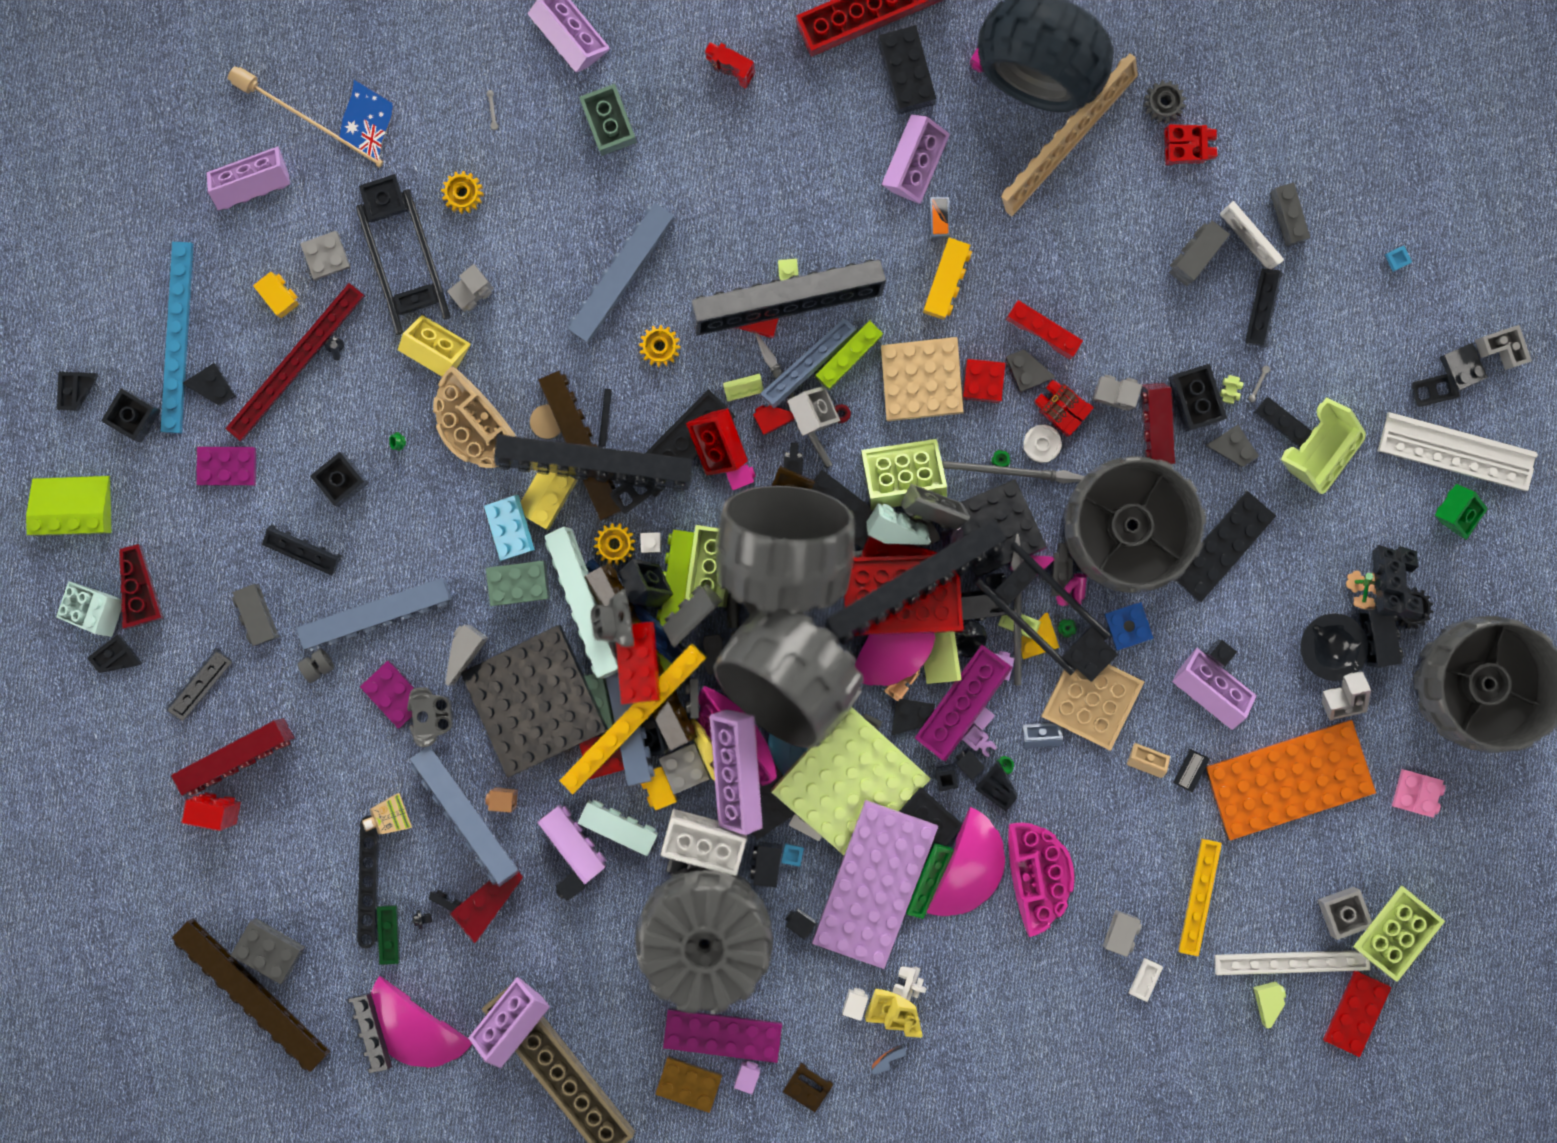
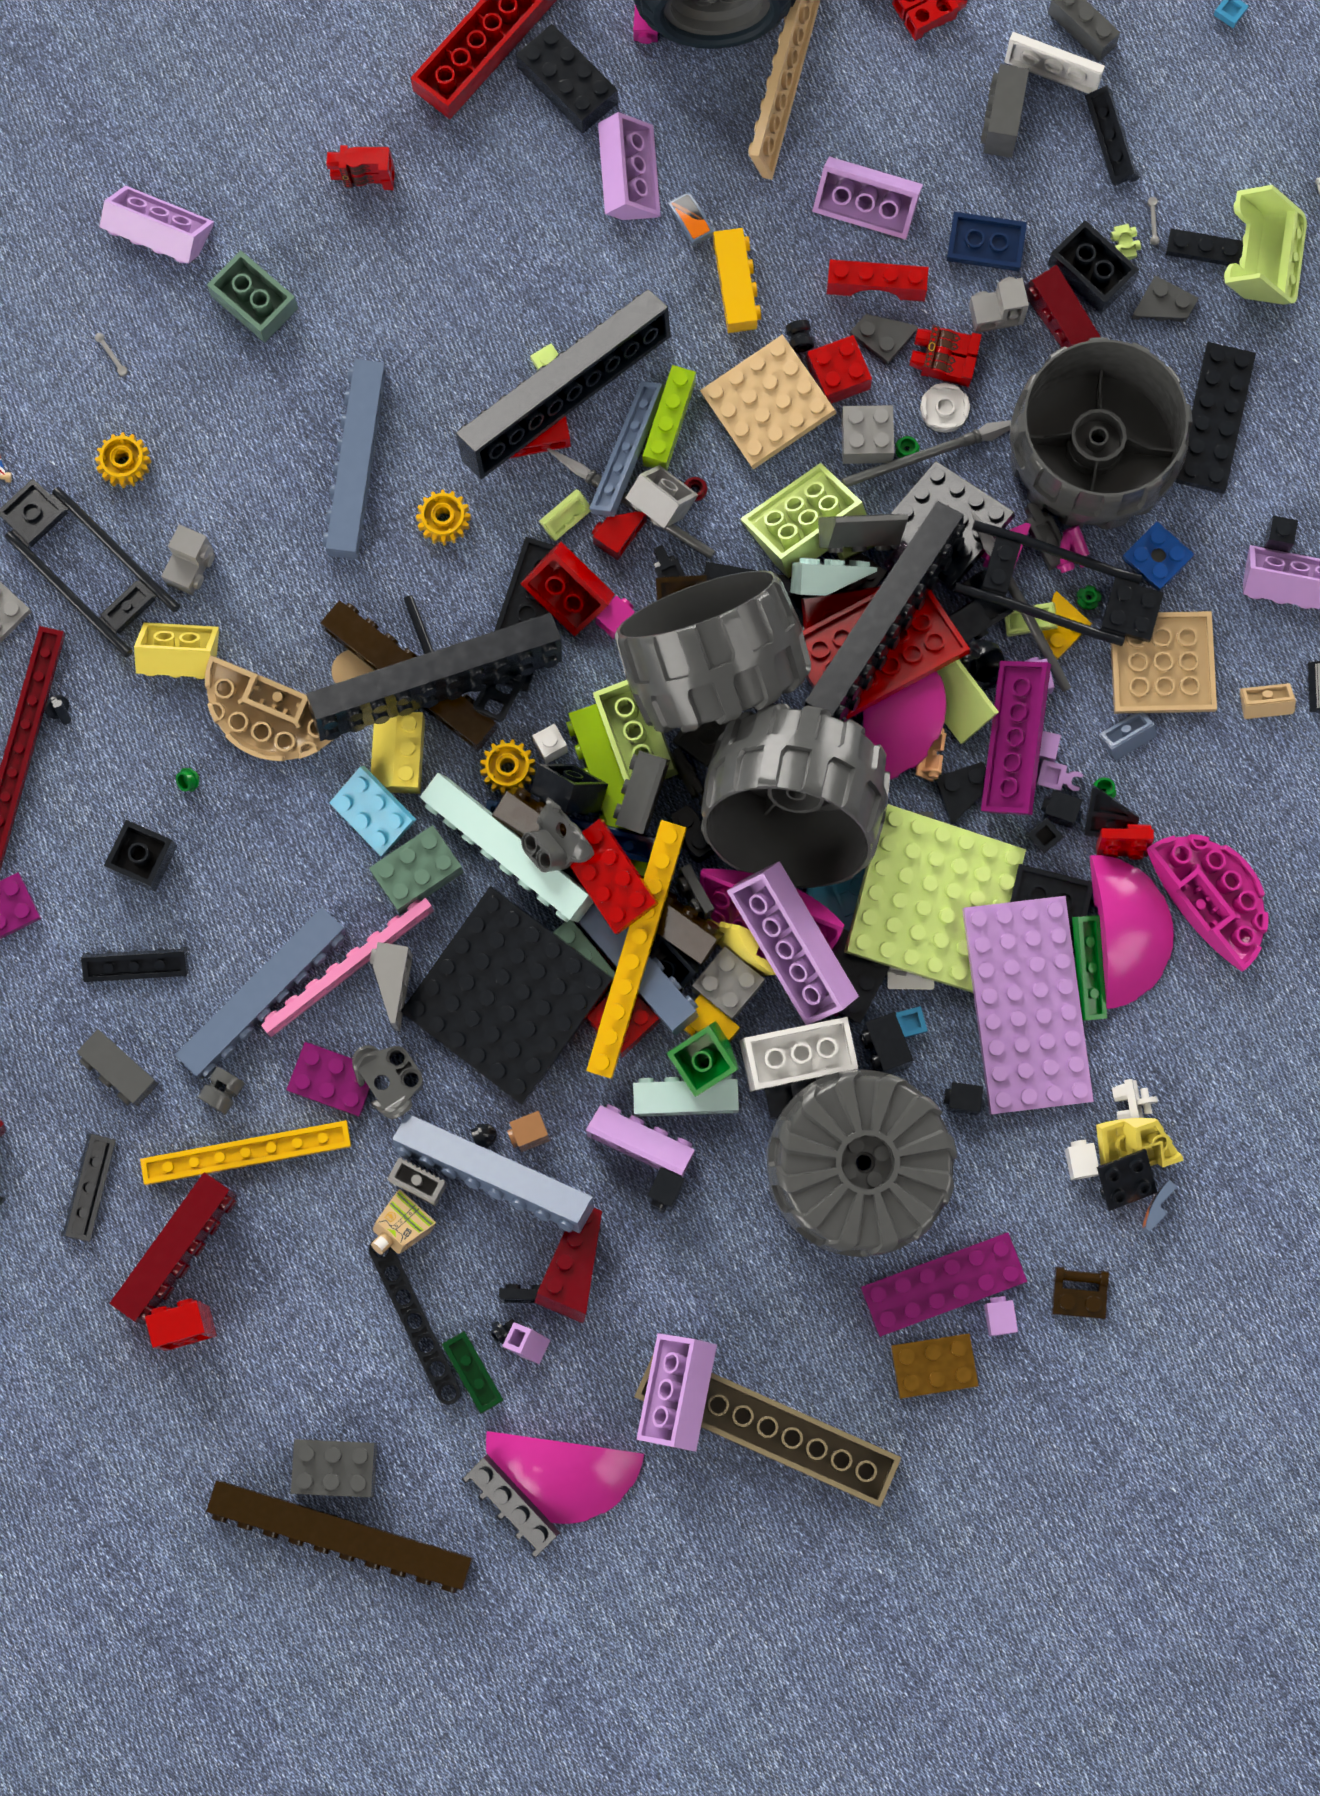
camera: 25 degrees left, 10 degrees down
none -> yellow plate [140,1120,352,1185]
none -> bright pink plate [261,898,434,1037]
none -> light grey brick [387,1157,447,1206]
none -> black plate [471,1123,497,1149]
none -> lavender brick [502,1322,550,1364]
none -> green slope [667,1021,739,1097]
none -> black wheel [786,320,814,353]
none -> lavender slope [812,156,923,240]
none -> light grey brick [841,405,894,464]
none -> dark blue plate [946,212,1027,272]
none -> red plate [1096,824,1154,860]
none -> black hinge [1096,1149,1158,1211]

